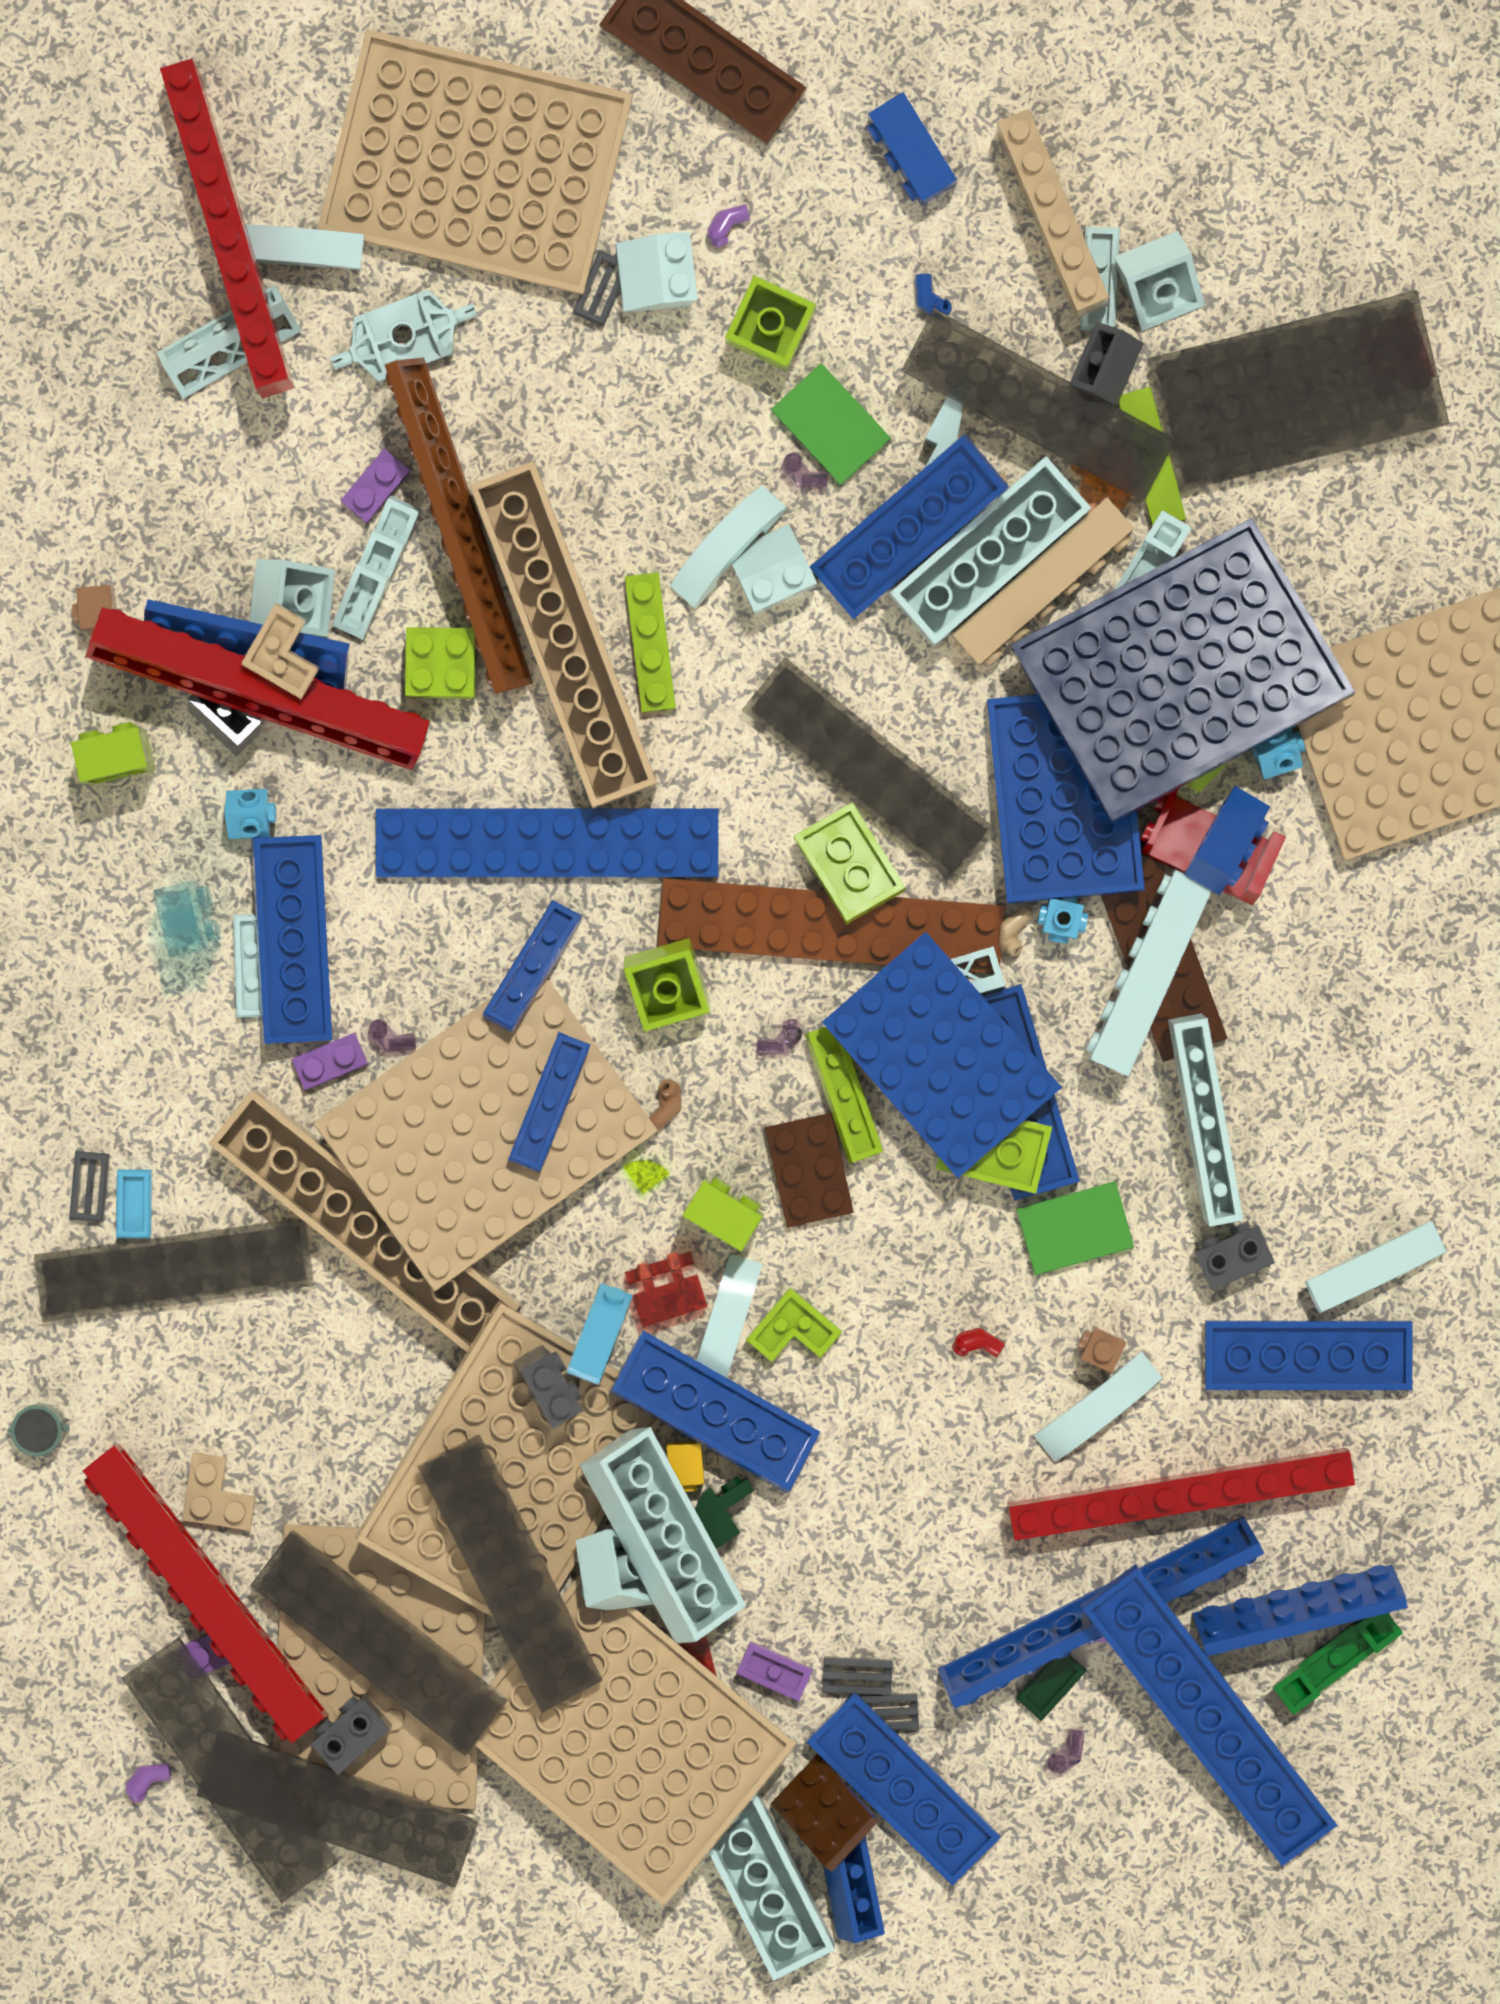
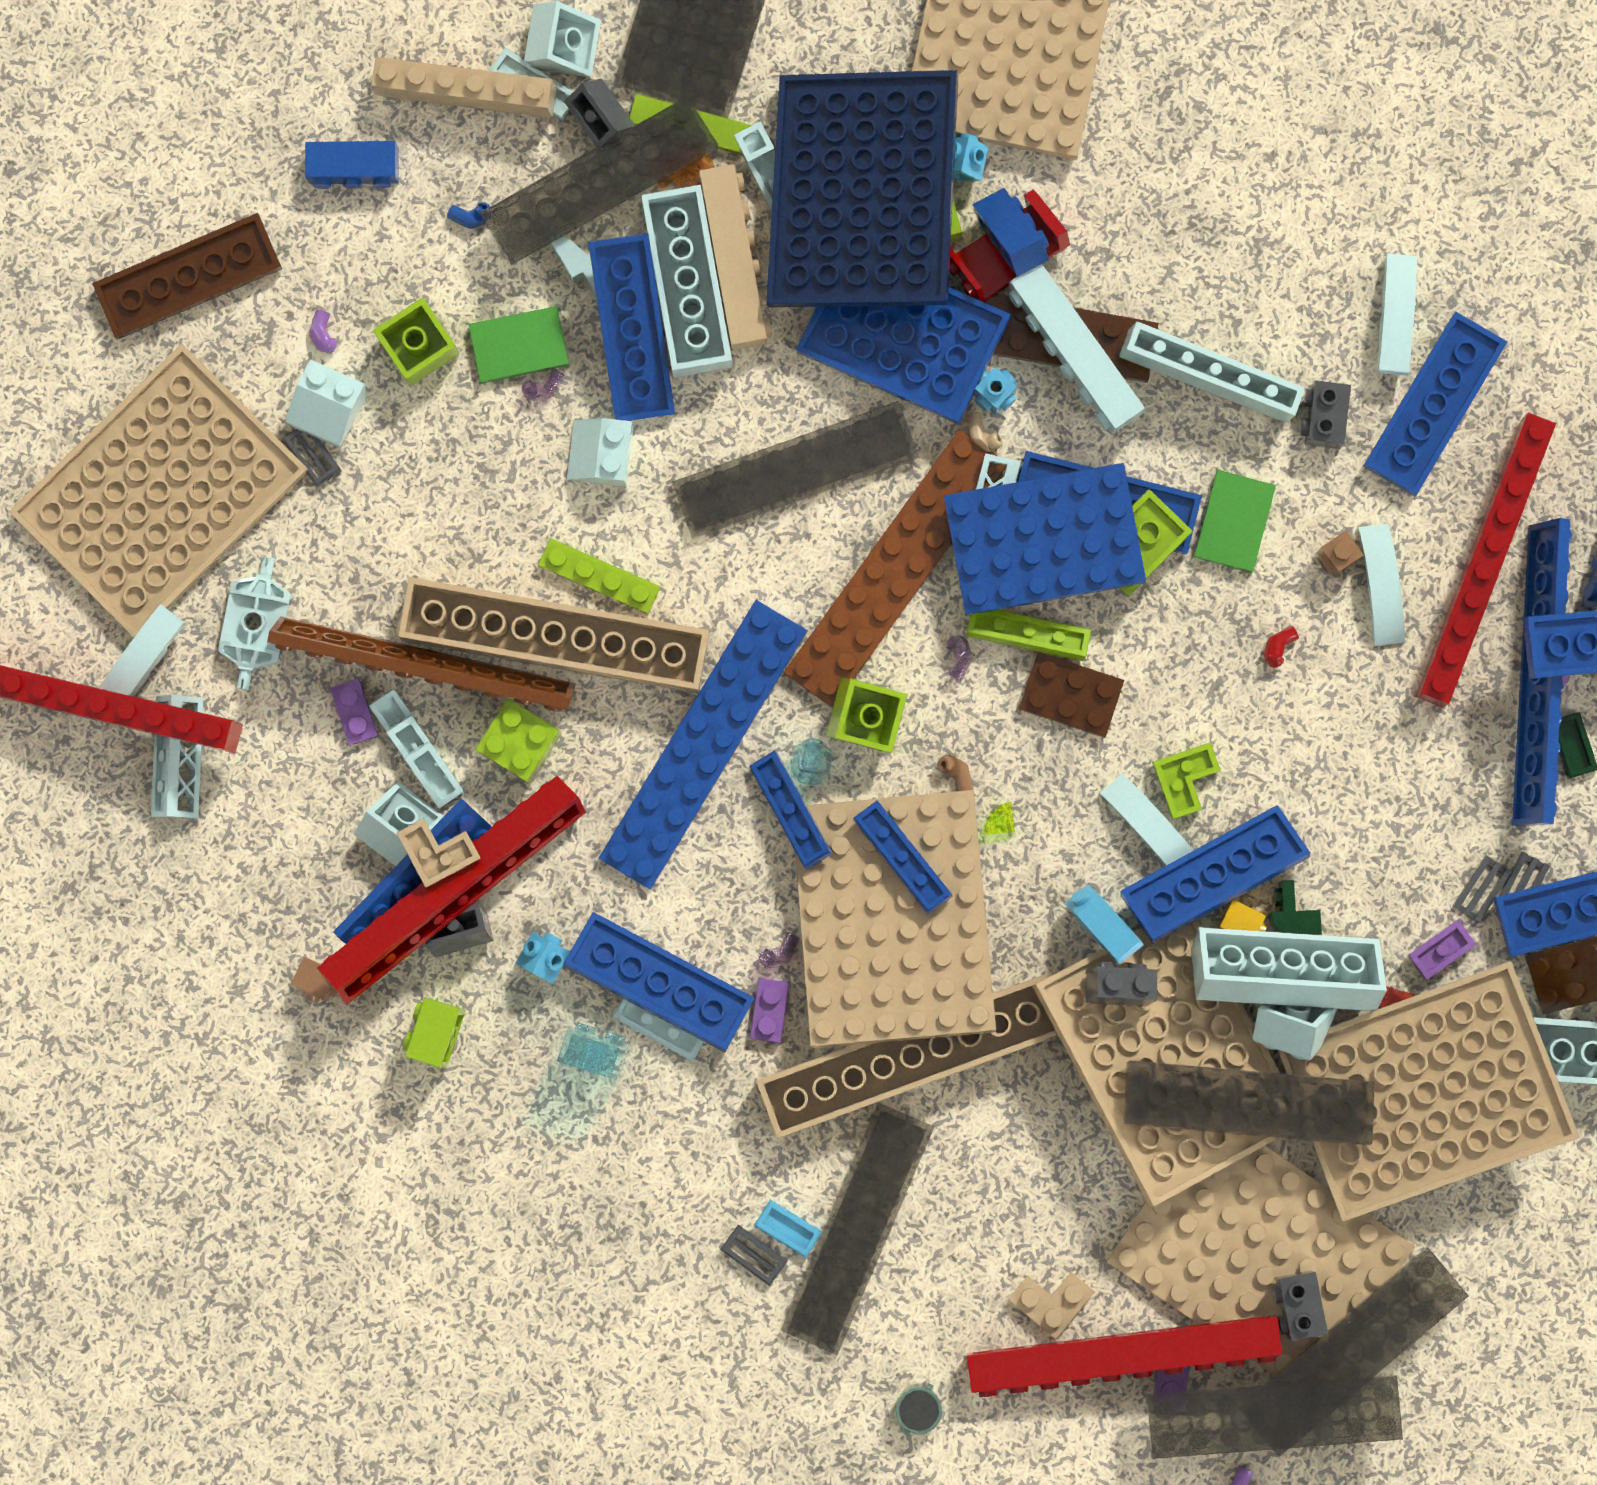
camera: 50 degrees left, 5 degrees down
clear smoke plate [250,1530,508,1756] -> none
clear red plate [625,1251,708,1328] -> none
light aqua slope [670,485,788,609] -> none
lime brick [682,1176,763,1252] -> none
lime plate [793,802,906,925] -> none
none -> clear light blue head [791,738,833,786]

